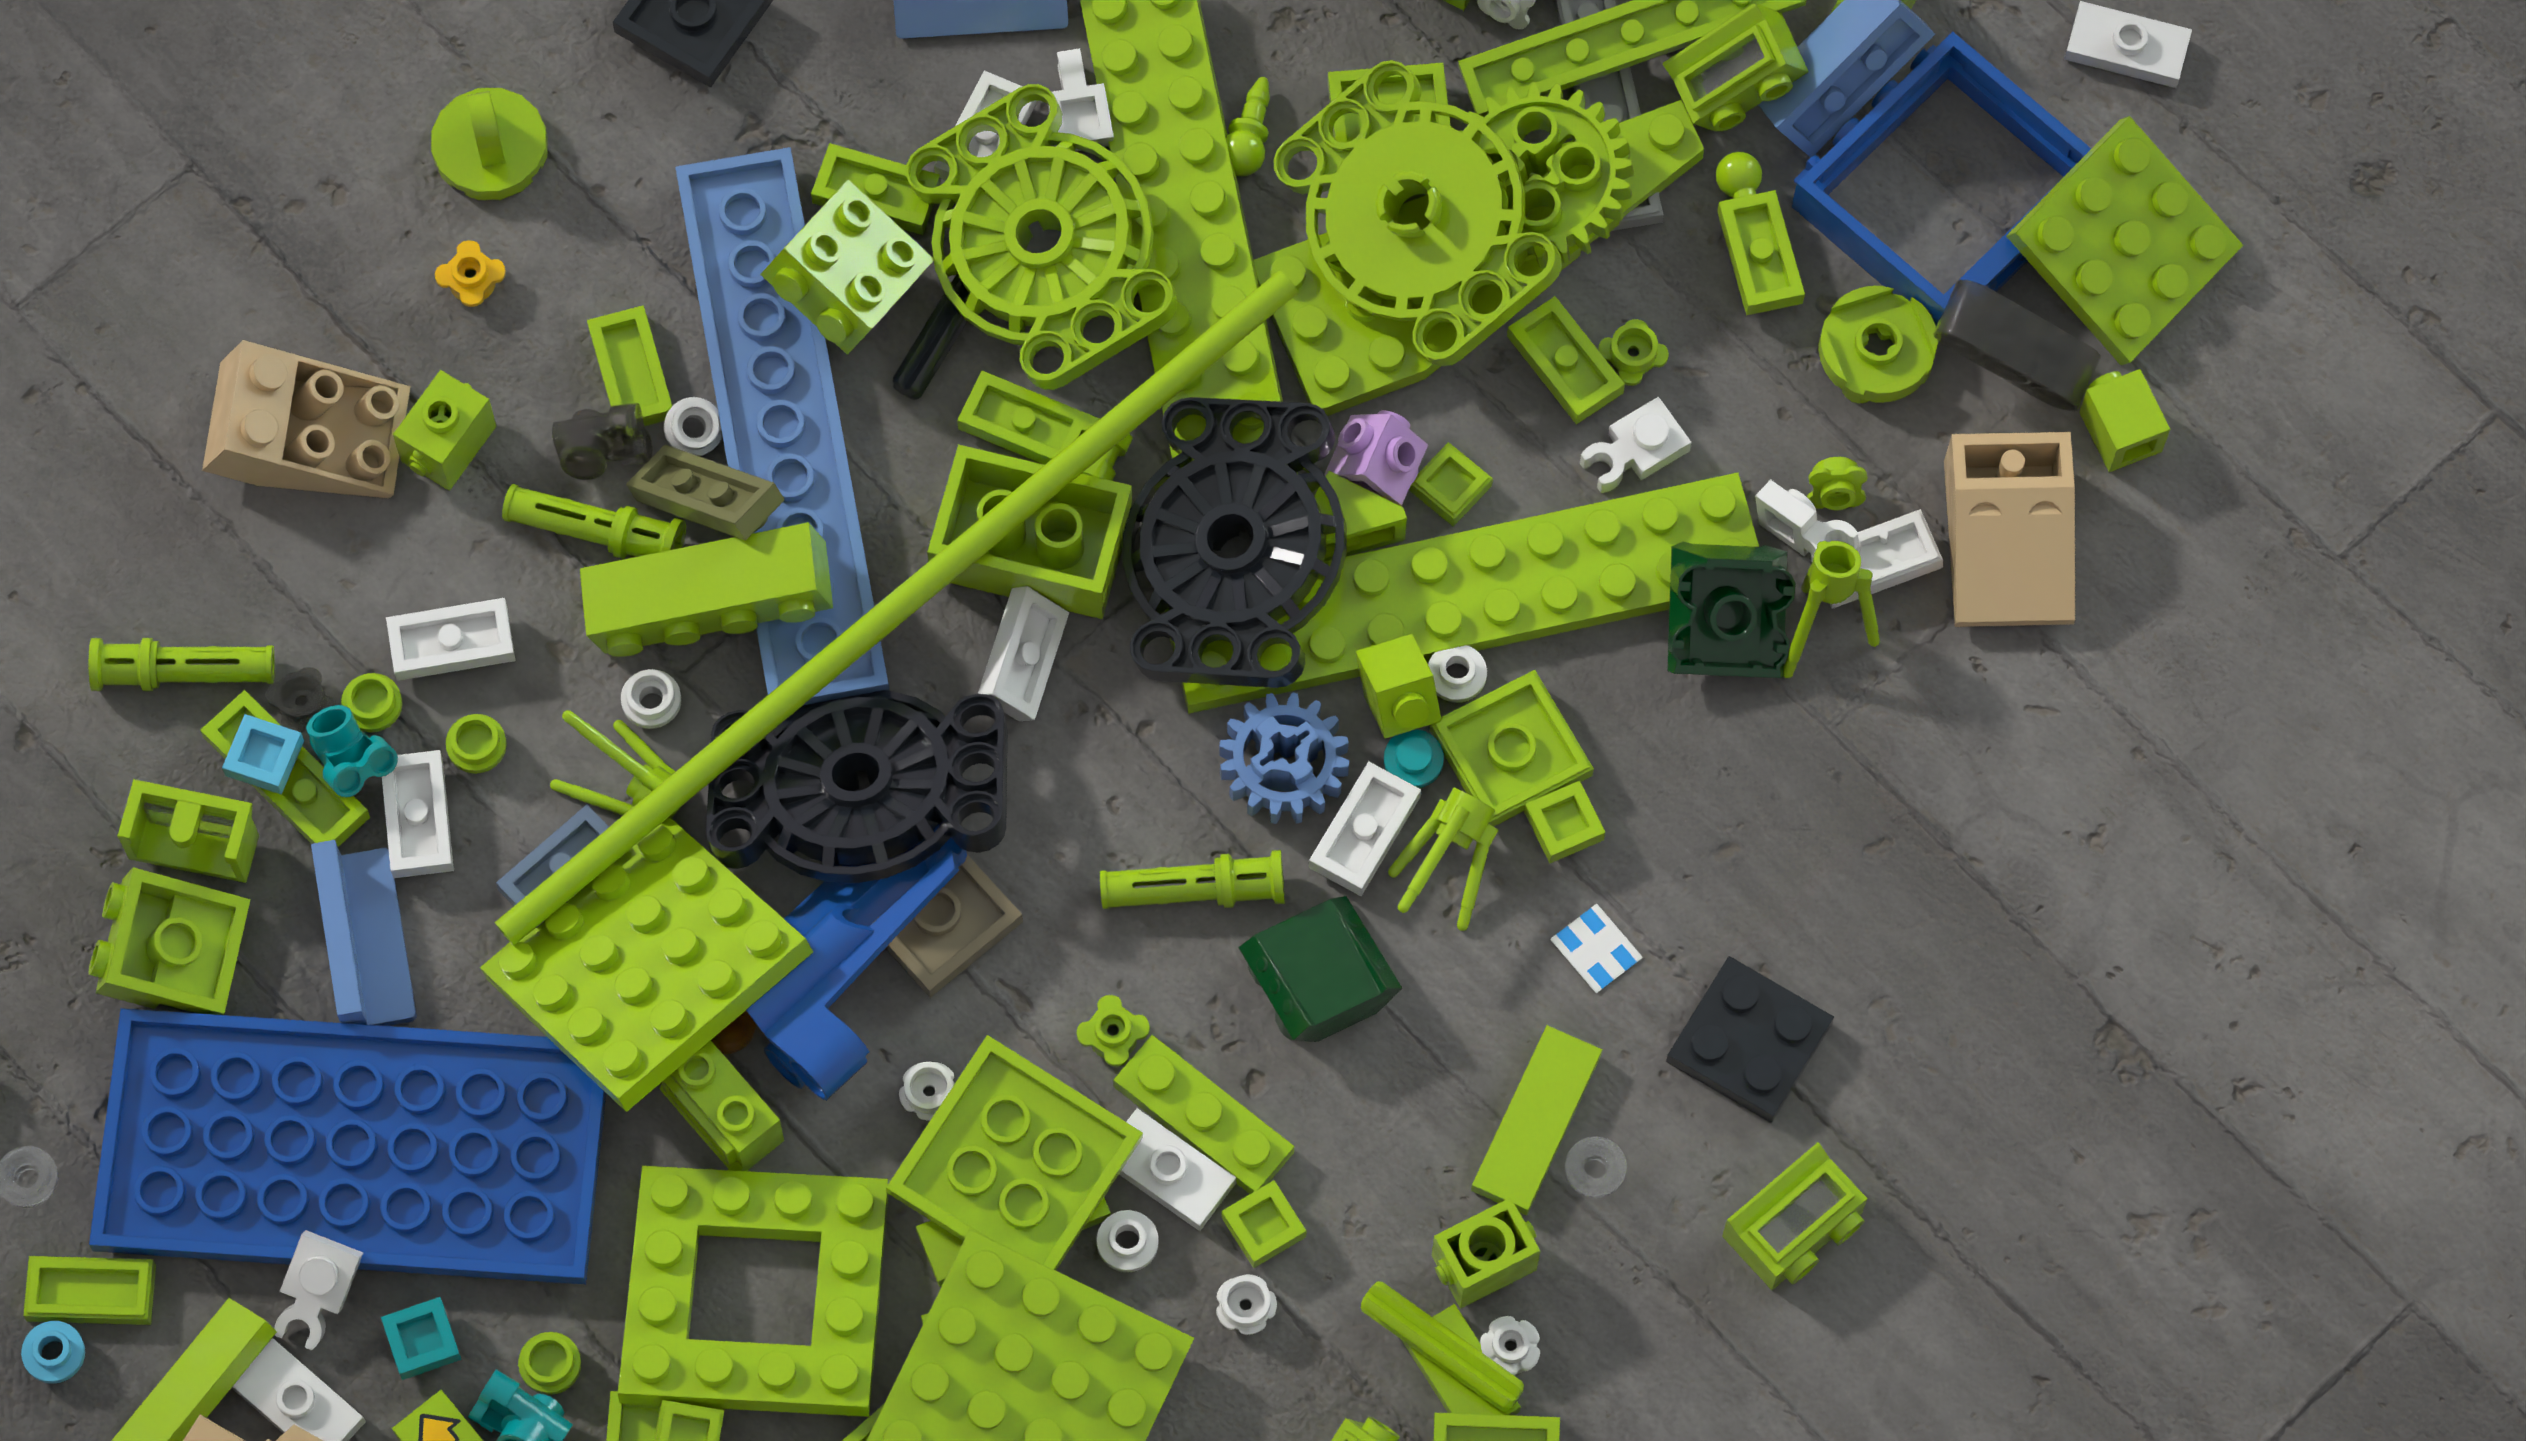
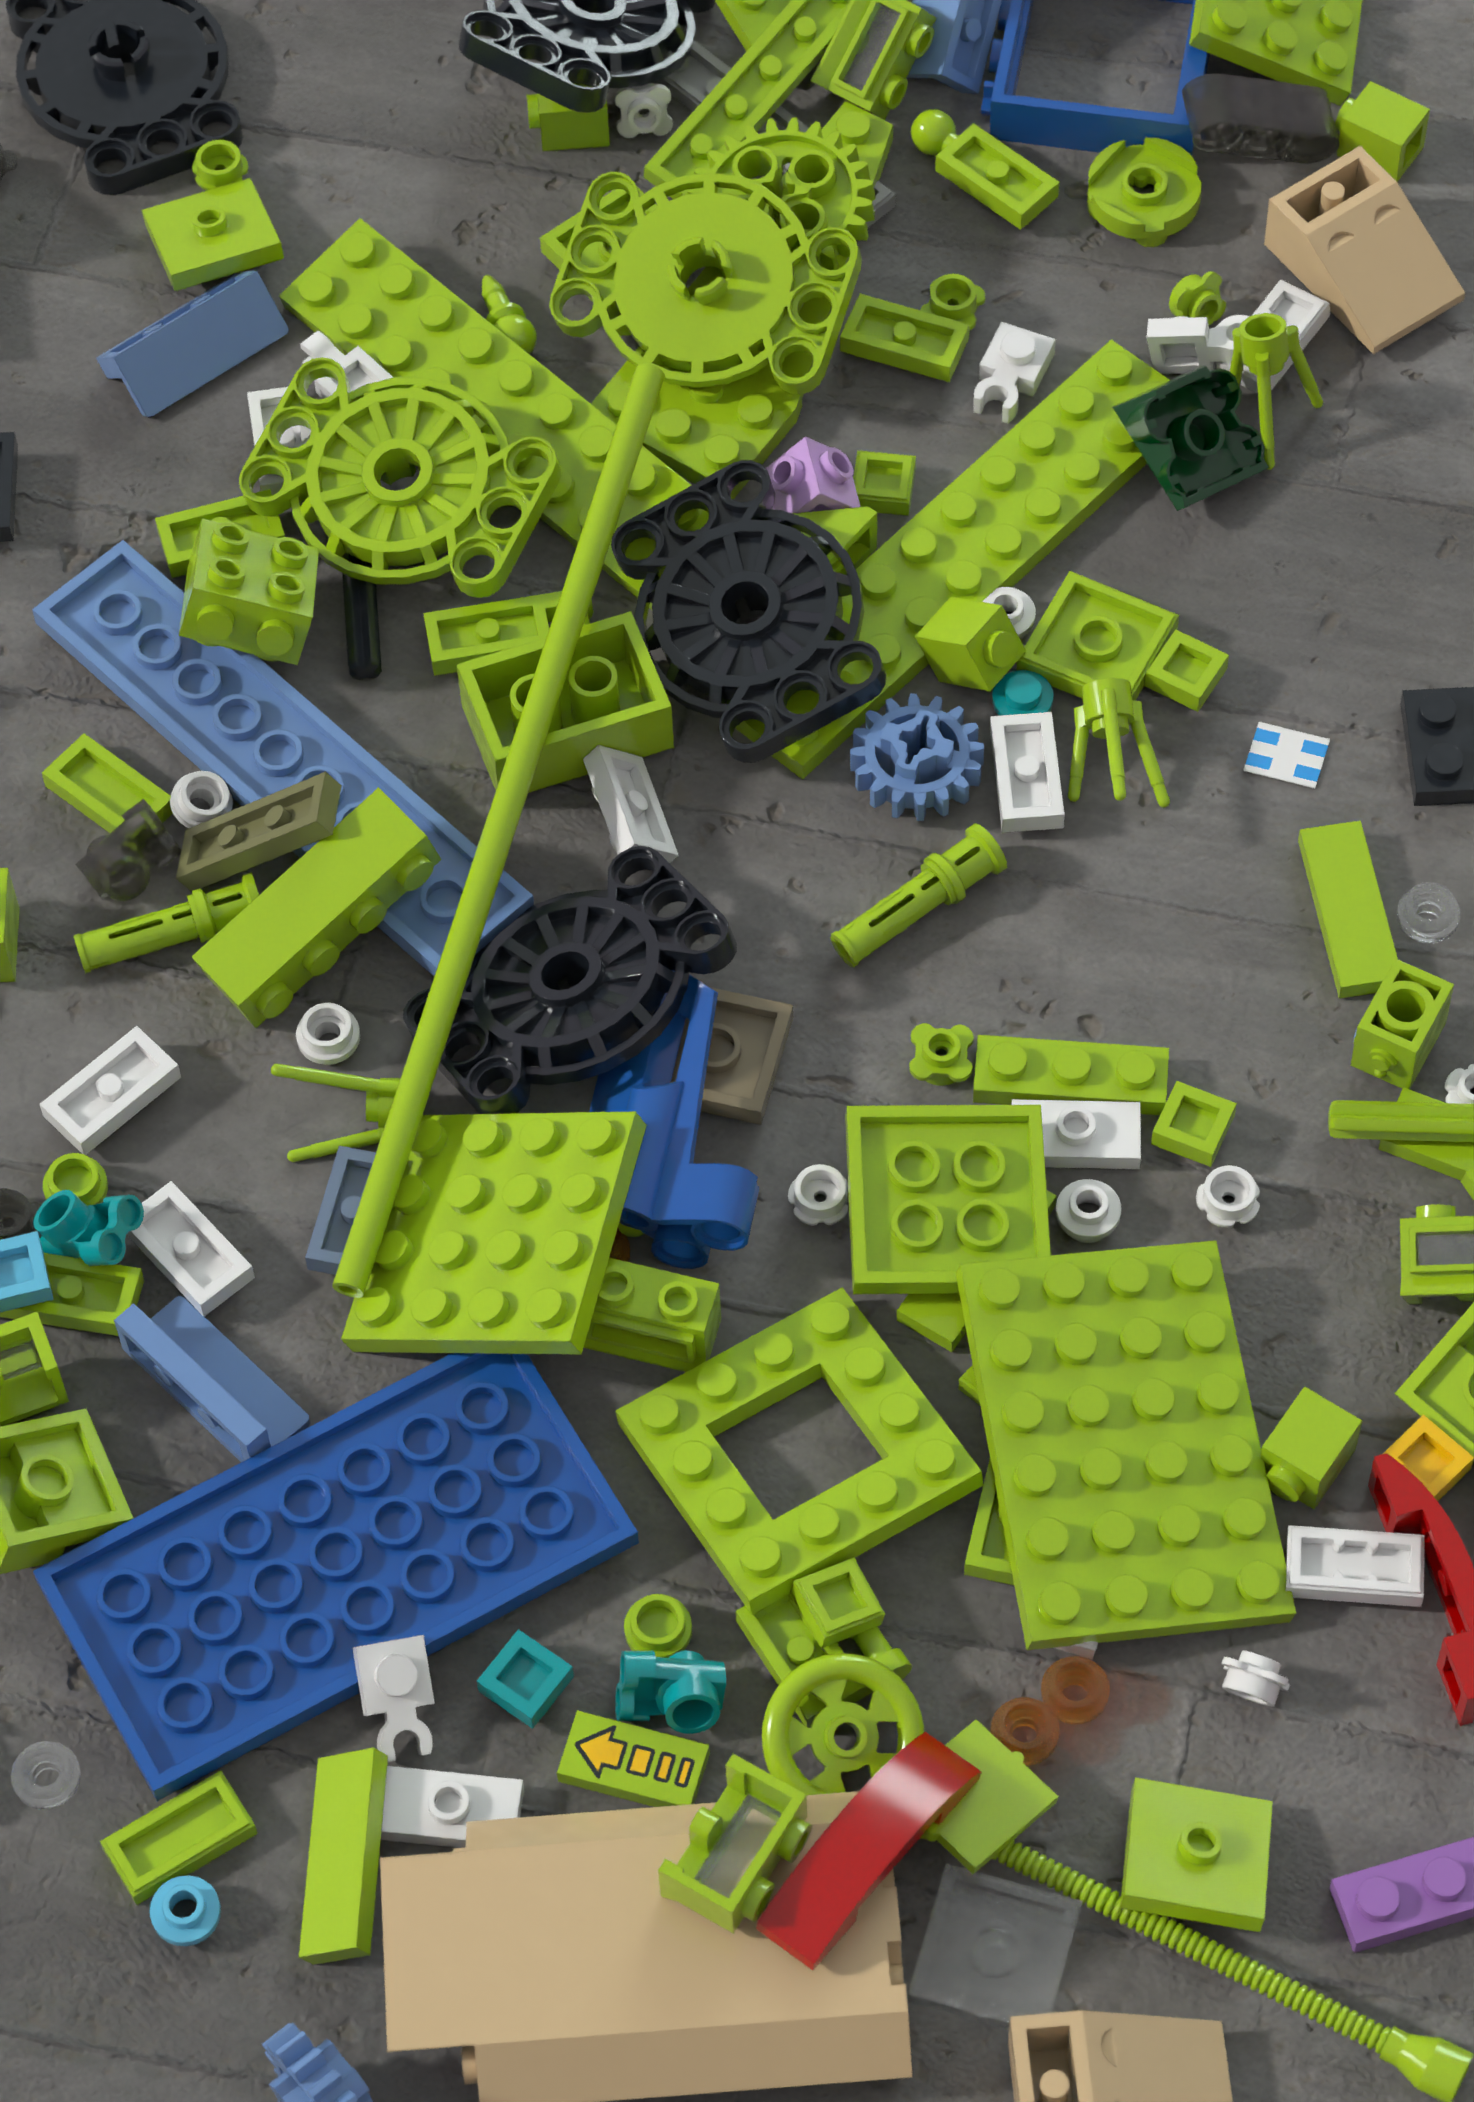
camera: 30 degrees left, 10 degrees down
lime plate [446,714,507,774] -> none
dark green slope [1238,896,1403,1042] -> none

